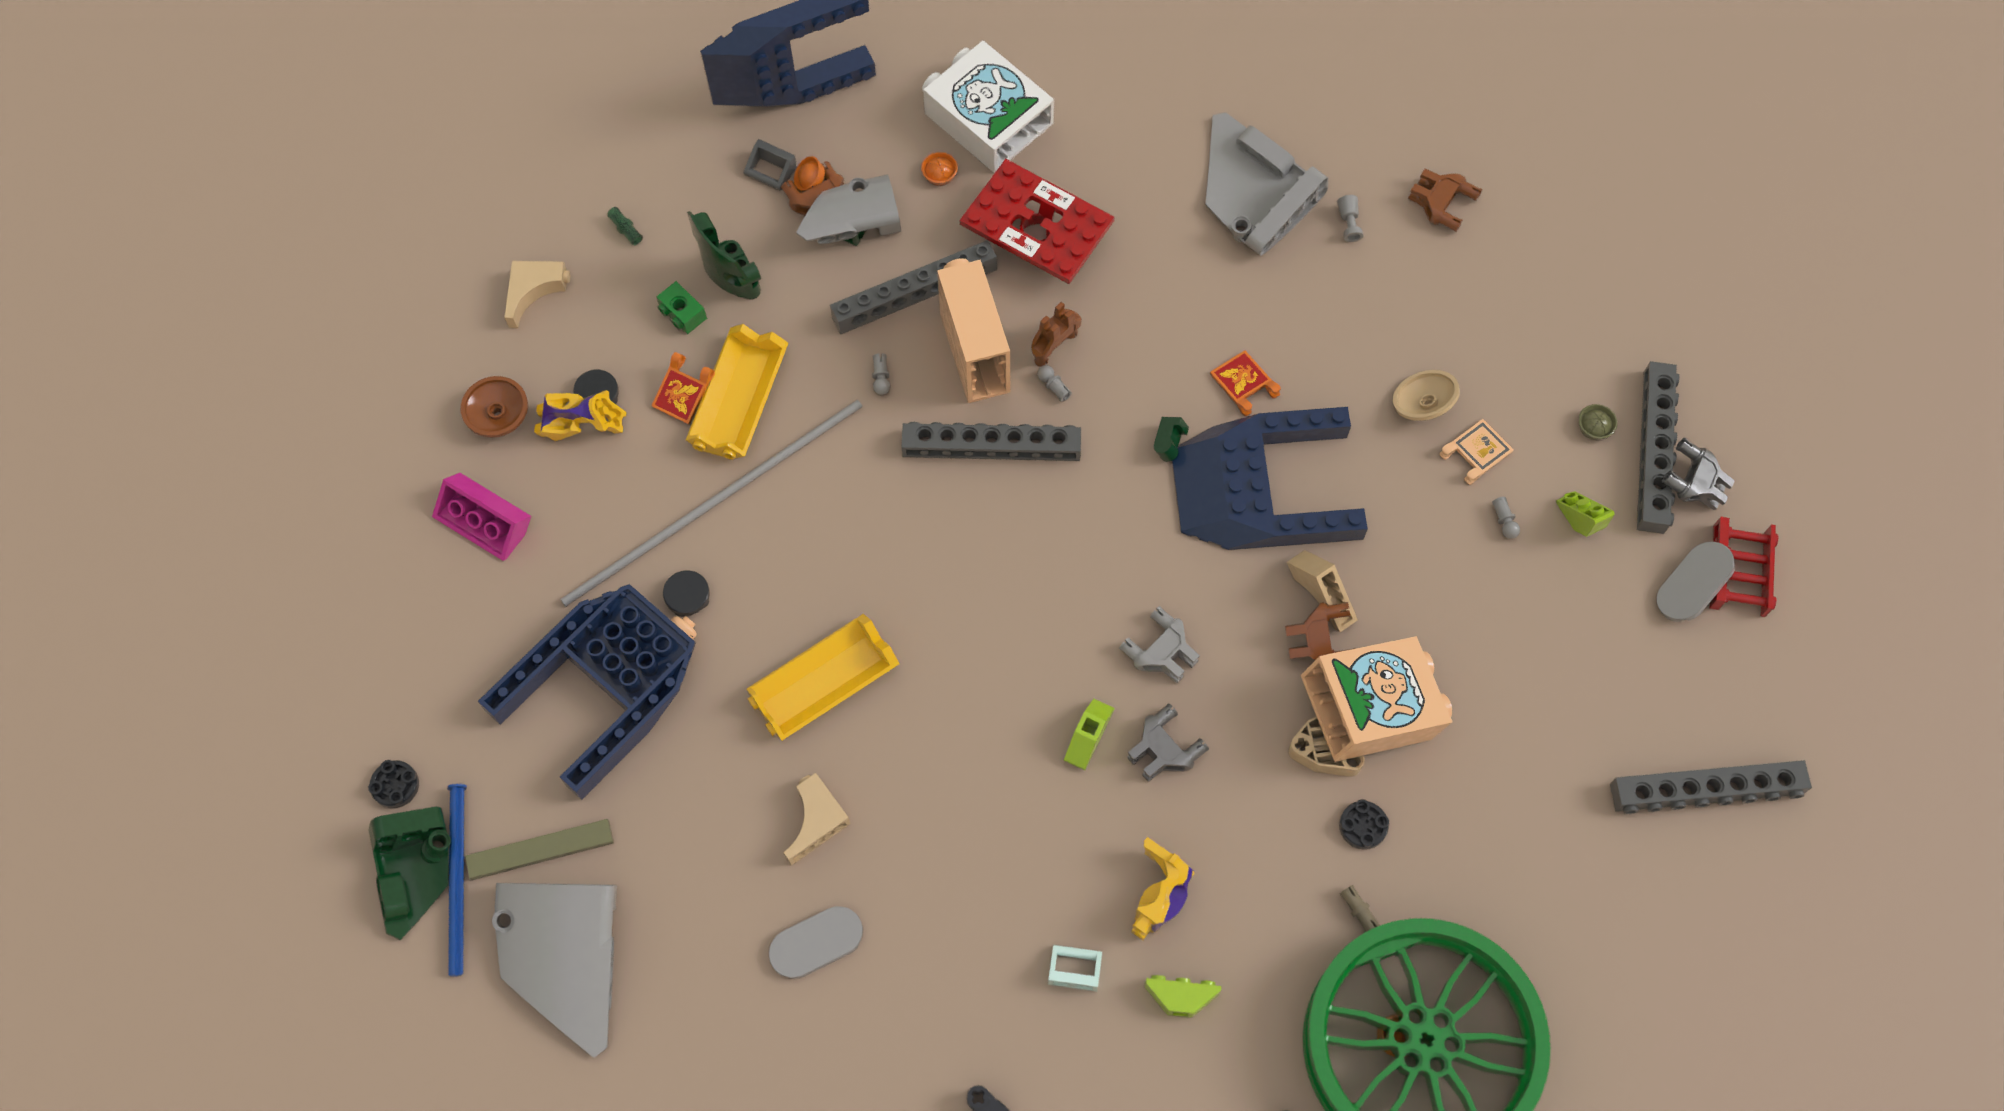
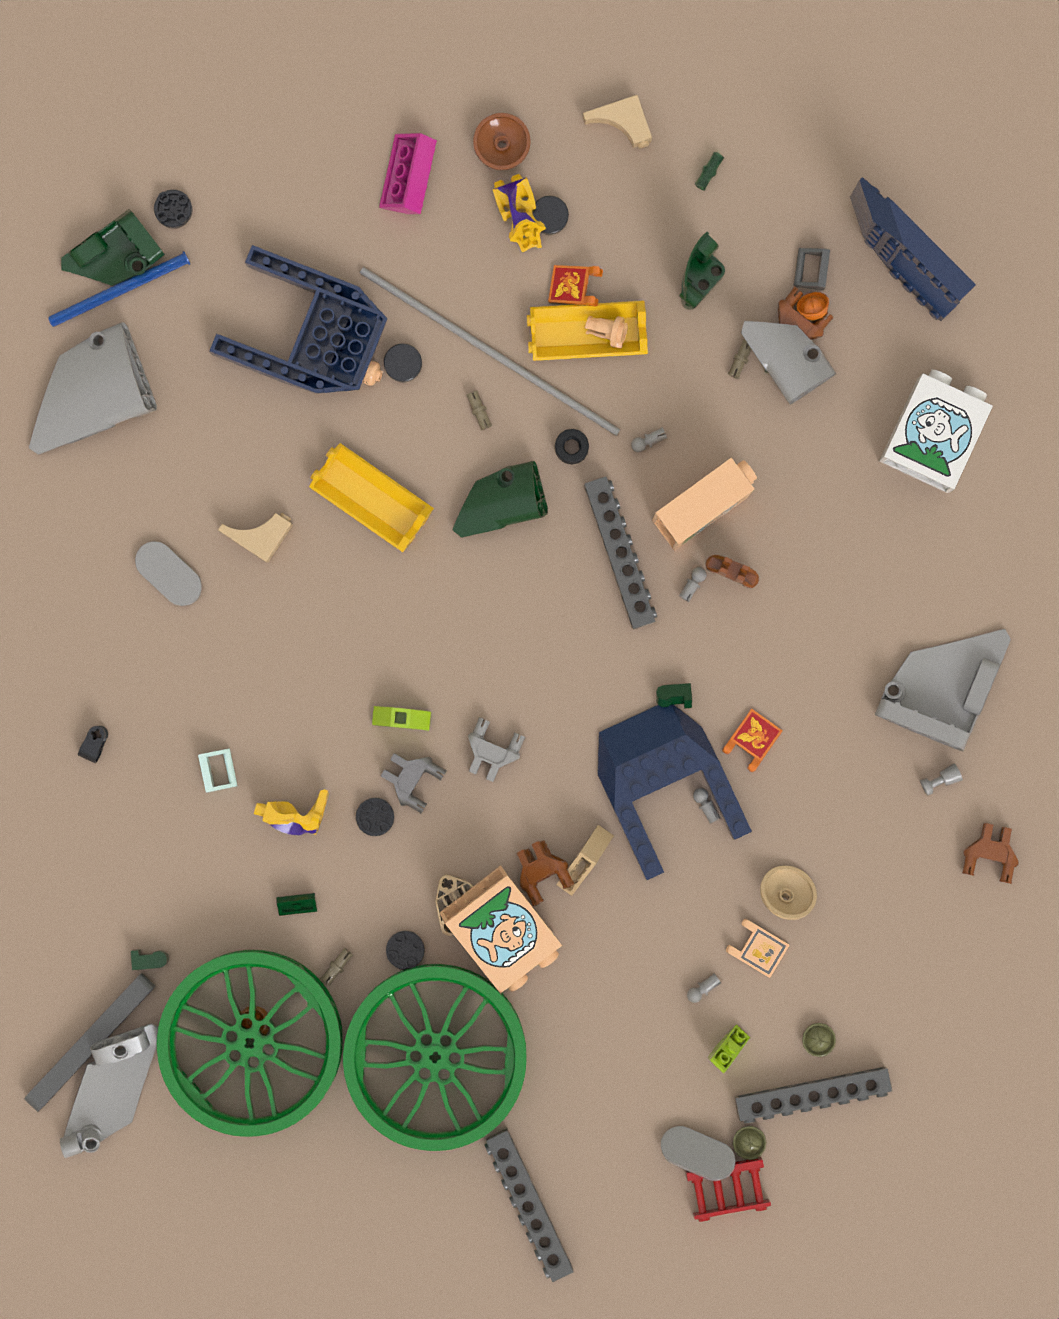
camera: 65 degrees right, 20 degrees up
olive tile [465,819,613,880] -> none
green brick [656,281,707,334] -> none
dark grey brick [830,240,997,335] -> none
orange hat [921,152,958,186] -> none
red plate [959,159,1115,284] -> none
lime slope [1145,975,1221,1018] -> none
flat silver connector [1662,437,1735,510] -> none
none -> dark green plate [276,893,317,916]
none -> green wheel [343,964,527,1151]
none -> black tile [356,798,394,836]
none -> dark green panel [452,461,548,538]
none -> dark tan pin [466,390,492,430]
none -> black tyre [555,429,589,465]
none -> light nougat piece [585,316,628,348]
none -> light grey pin [693,788,721,824]
none -> dark tan pin [728,339,751,379]
none -> olive hat [733,1126,767,1160]

